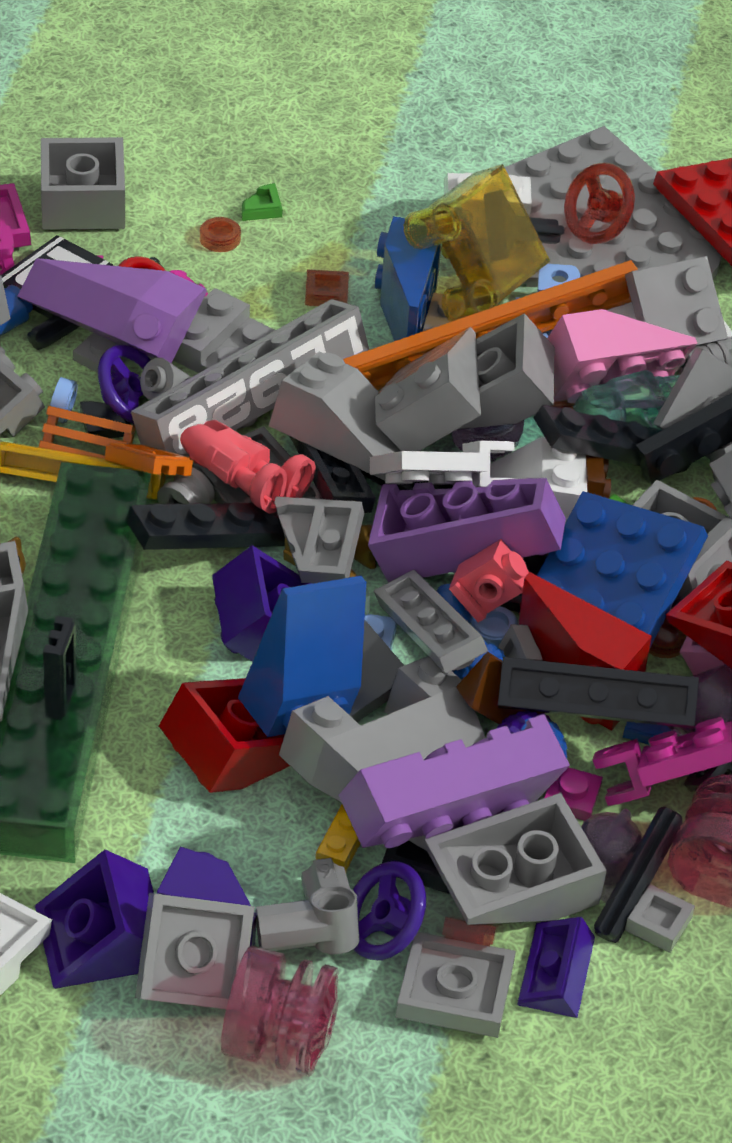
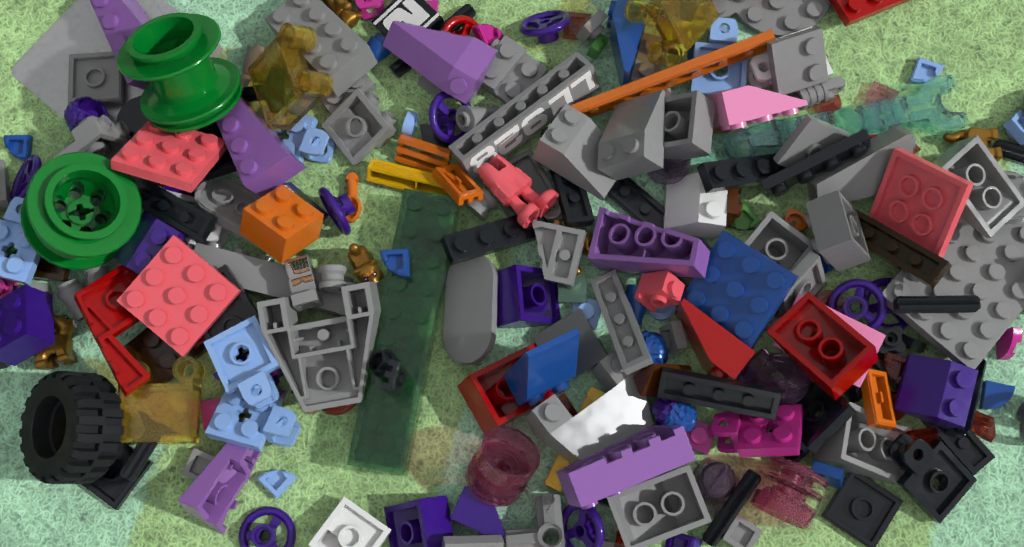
camera: 15 degrees right, 30 degrees up
white plate [370,441,515,487] -> none
none -> black plate [369,349,395,378]
none -> blue tile [380,248,411,278]
none -> light grey tile [443,256,498,365]
none -> clear pink wheel [465,427,540,507]
none -> dark purple piece [519,10,571,44]
none -> light grey plate [575,9,608,43]
none -> bright green tile [587,33,609,60]

